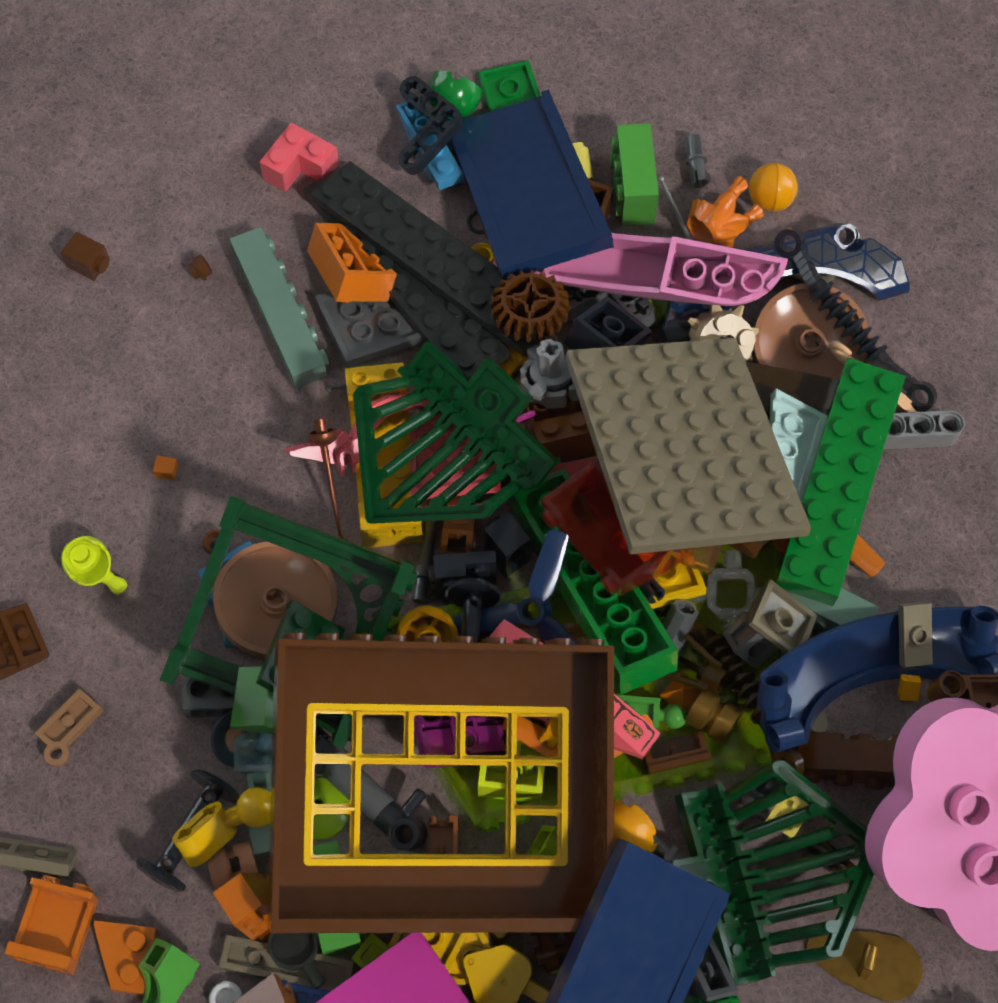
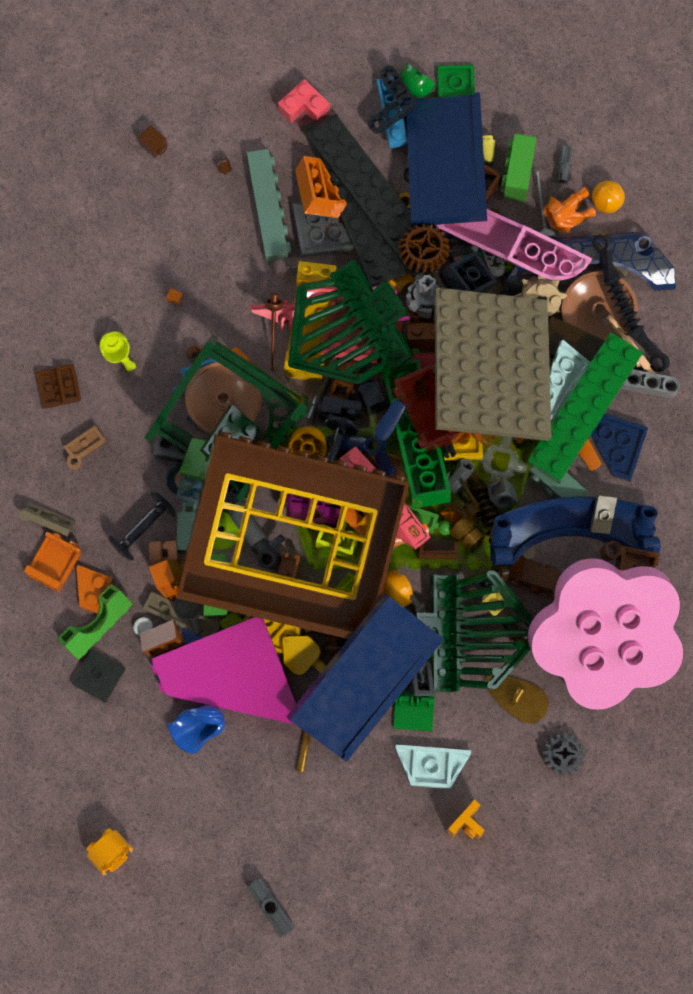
camera: 15 degrees right, 10 degrees up
yellow beam [172,787,271,867] -> none
dark tan slope [748,579,818,653] -> none
light orange piece [898,674,921,702] -> none
none -> dark blue plate [591,414,648,482]

